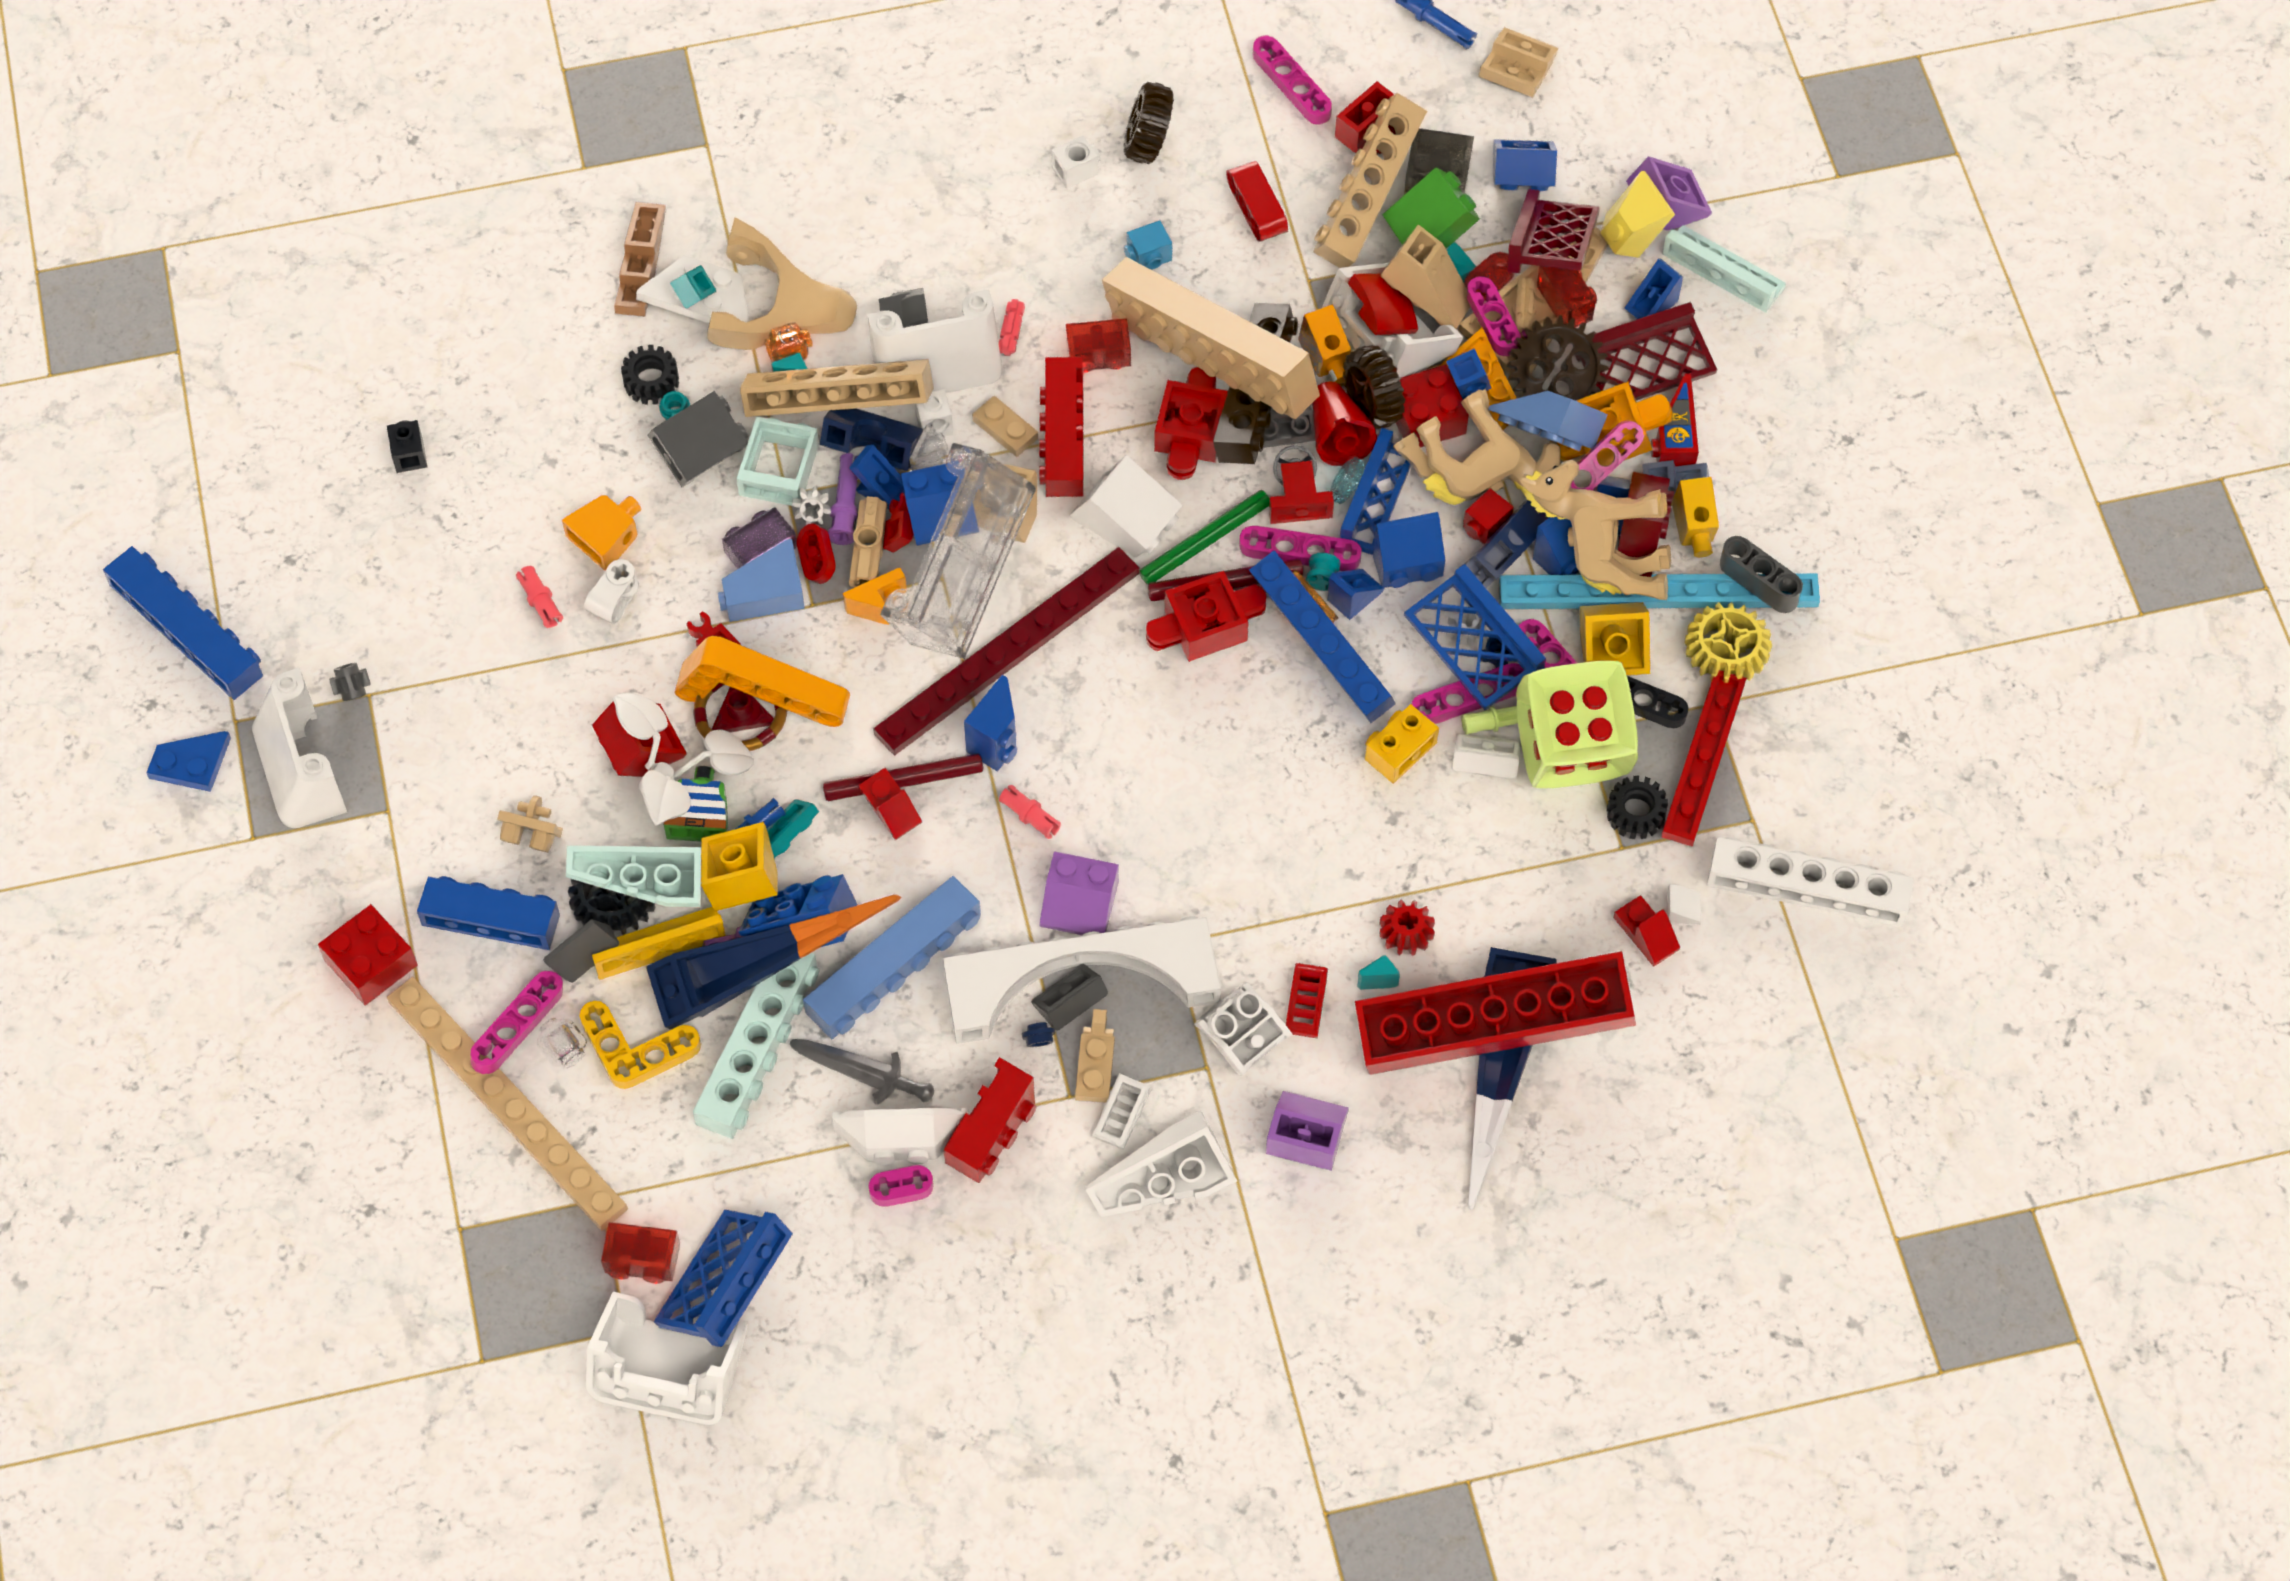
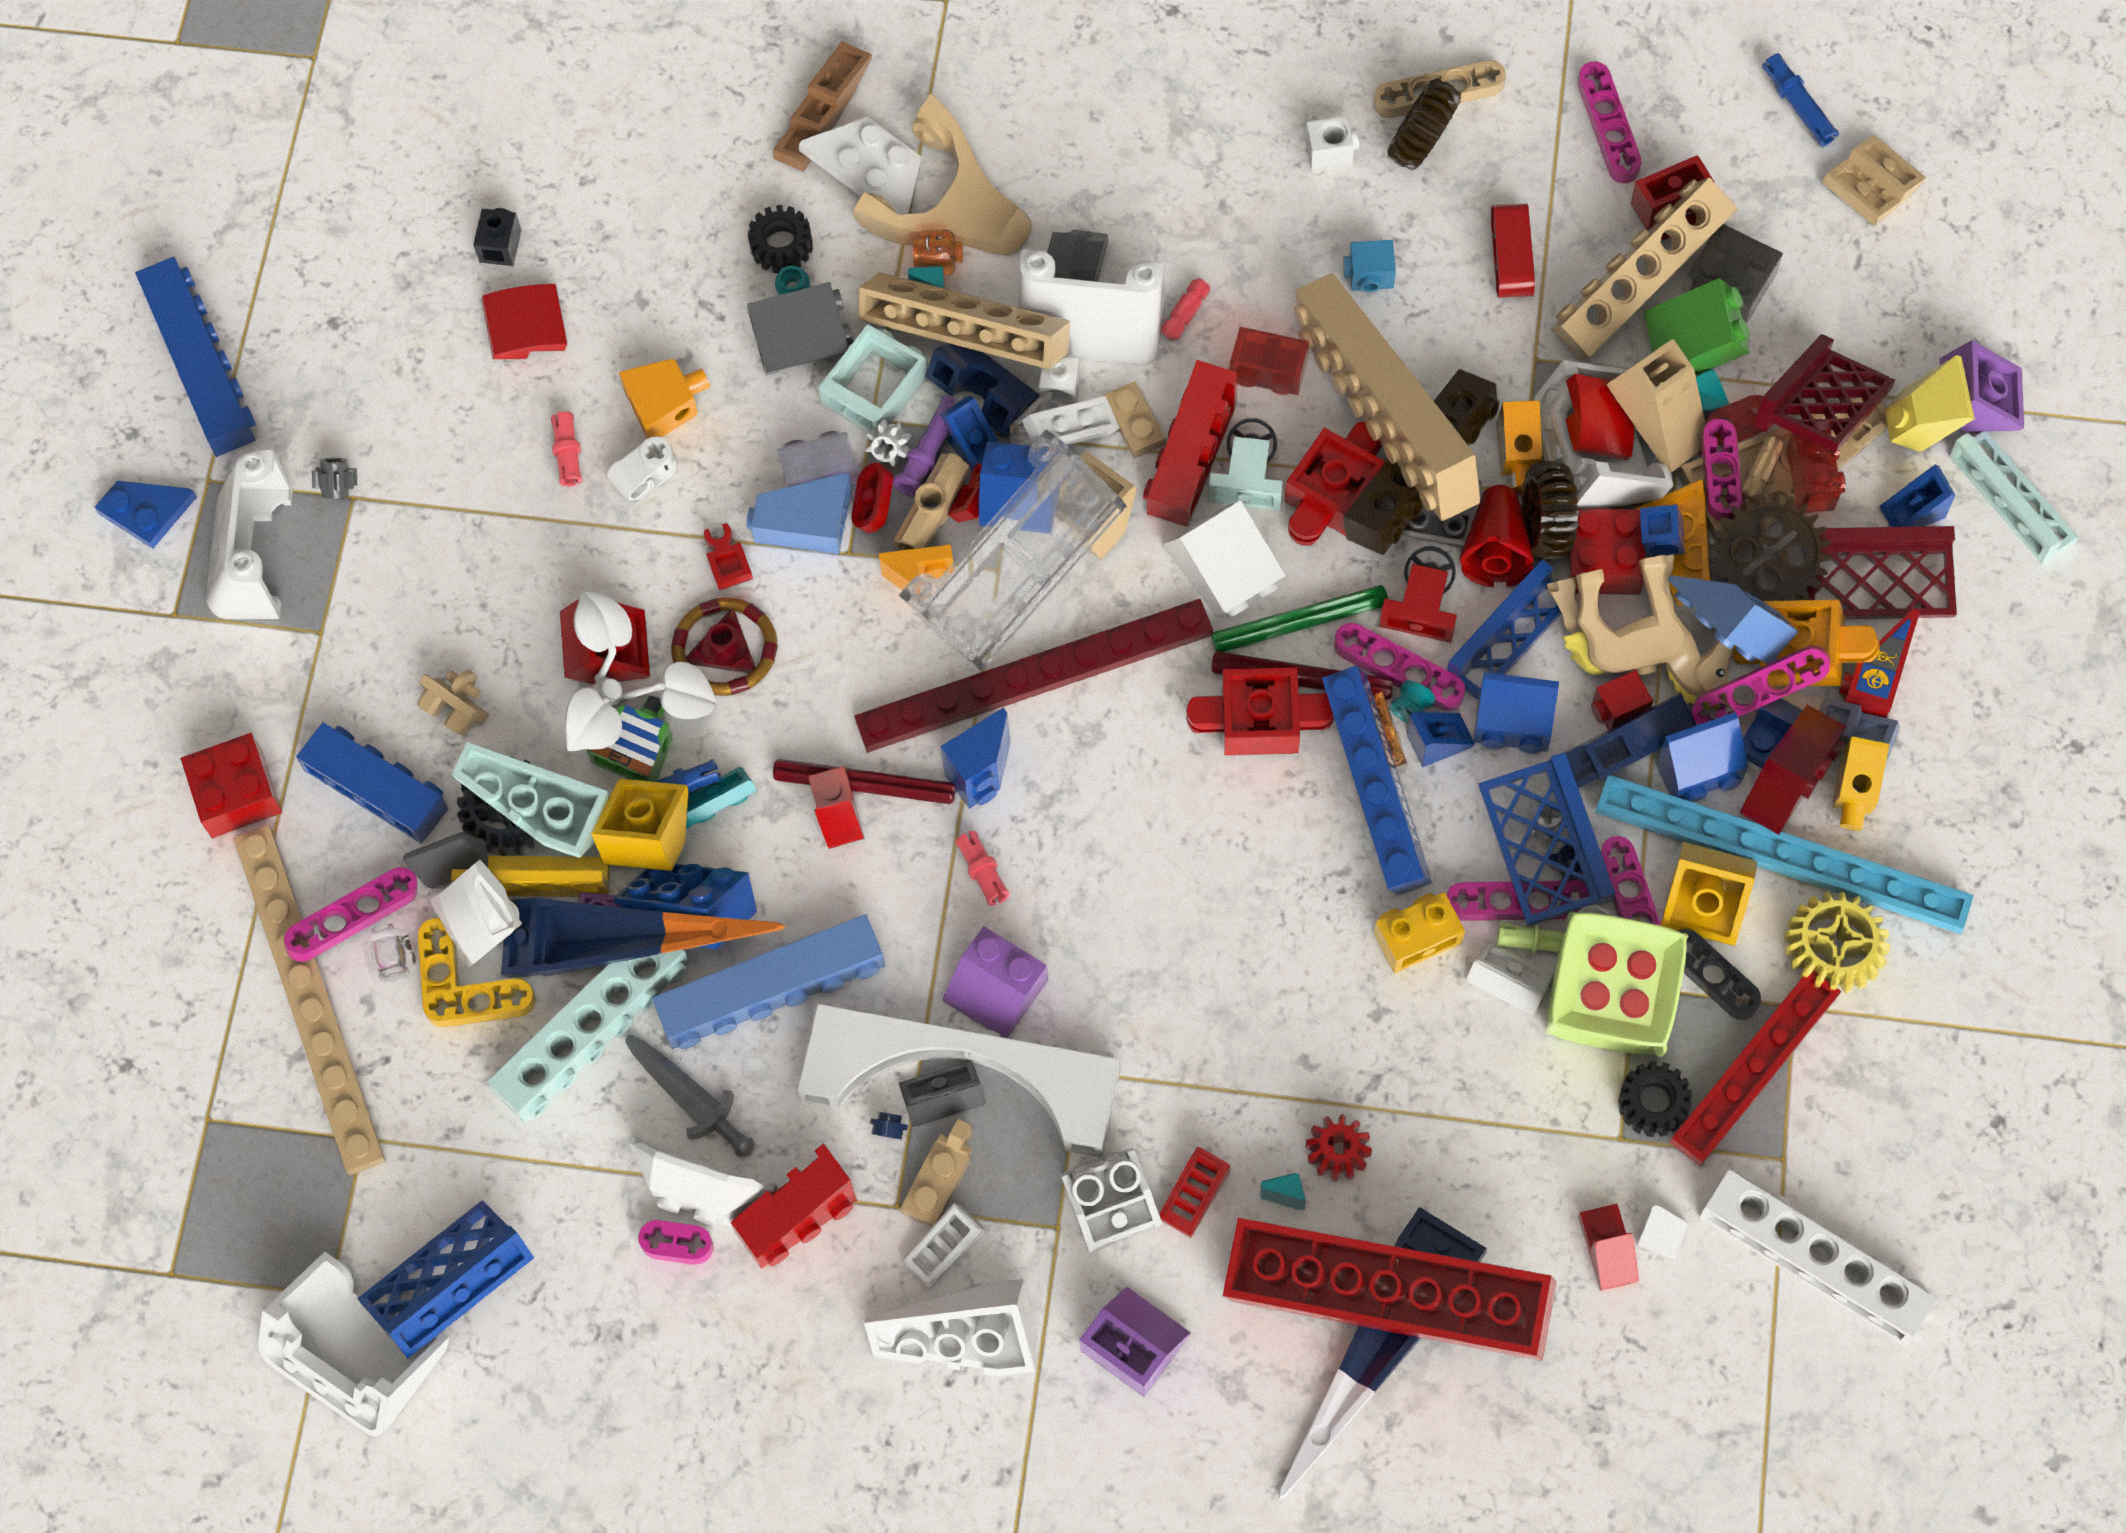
camera: 25 degrees right, 5 degrees up
clear red brick [601,1222,680,1284] -> none
teal slope [670,265,717,308] -> none
light orange beam [674,636,850,727] -> none
clear light blue gear [1330,457,1365,504] -> none
blue slope [1493,139,1557,191] -> none
tan animal [1520,460,1671,600] -> none
dark grey beam [1719,536,1803,613] -> none
none -> white slope [431,860,522,968]
none -> red slope [481,284,567,359]
none -> white plate [1022,396,1120,448]
none -> light aqua piece [1208,418,1283,510]
none -> tan beam [1374,60,1506,118]

